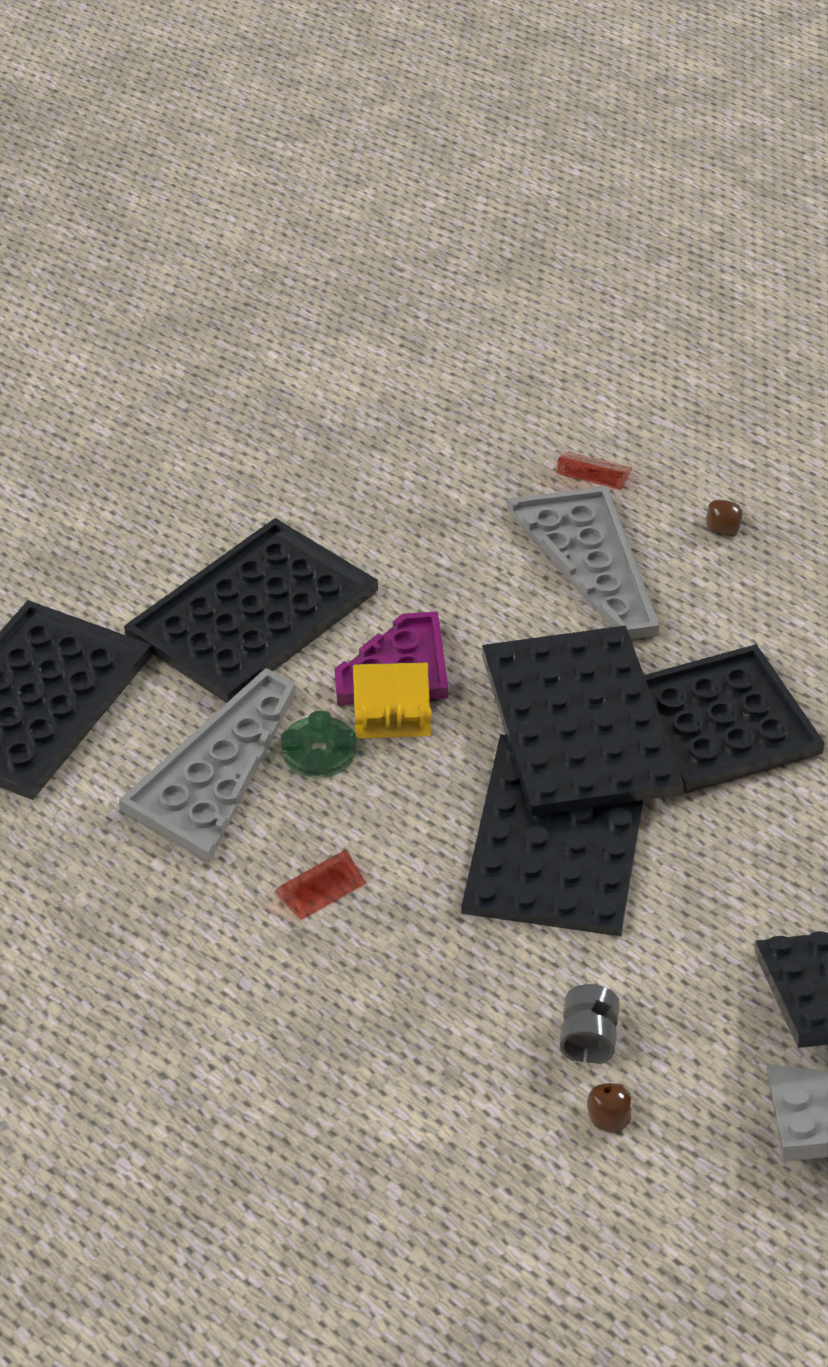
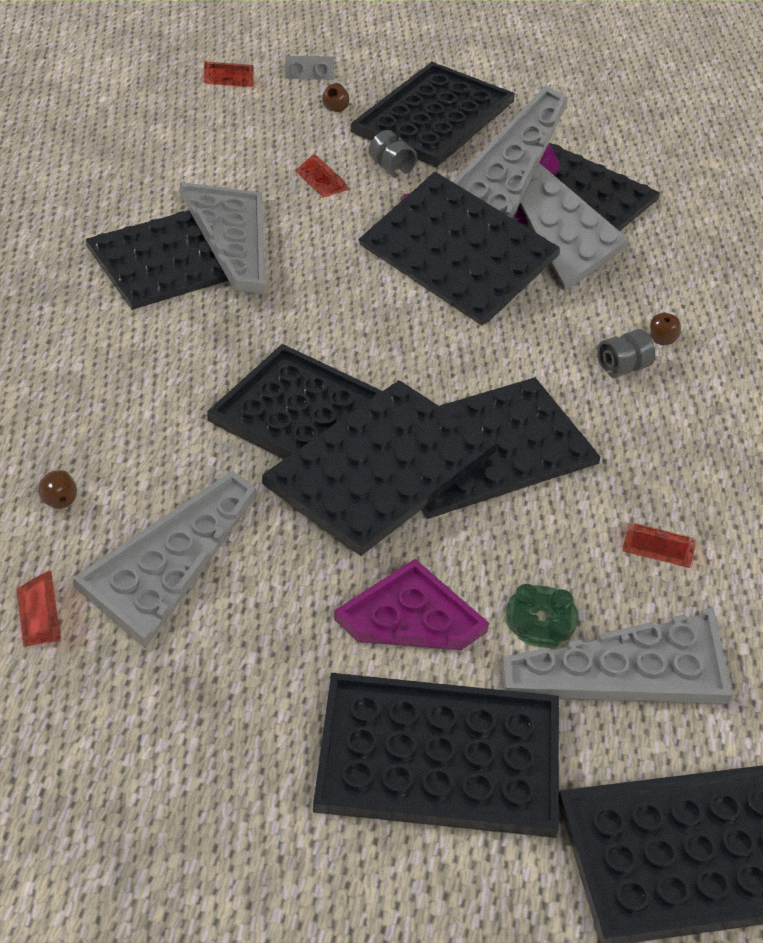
camera: 130 degrees left, 0 degrees up
yellow hinge [353,663,431,739] -> none

